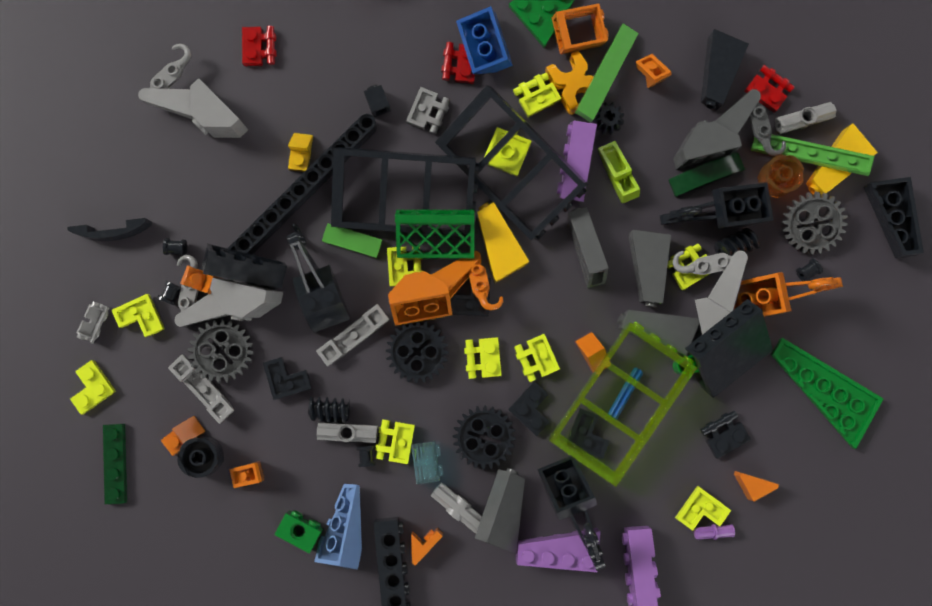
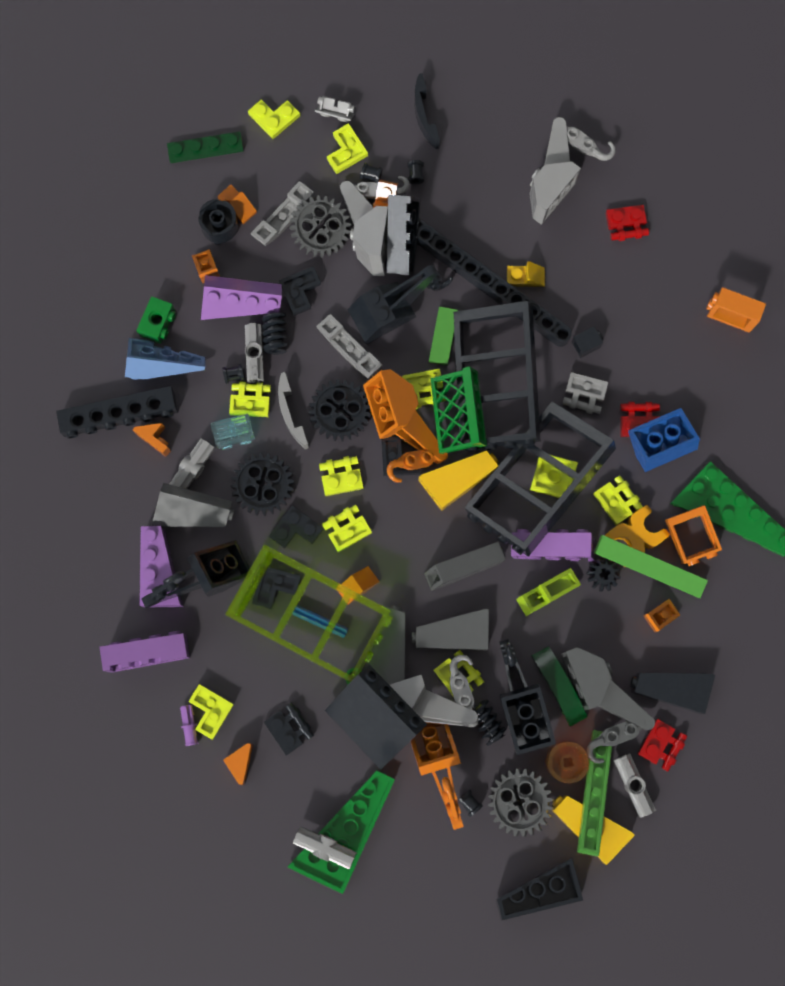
camera: 90 degrees right, 5 degrees down
none -> medium lavender wedge [201,275,282,320]
none -> light grey slope [278,372,309,449]
none -> light grey piece [293,826,357,869]

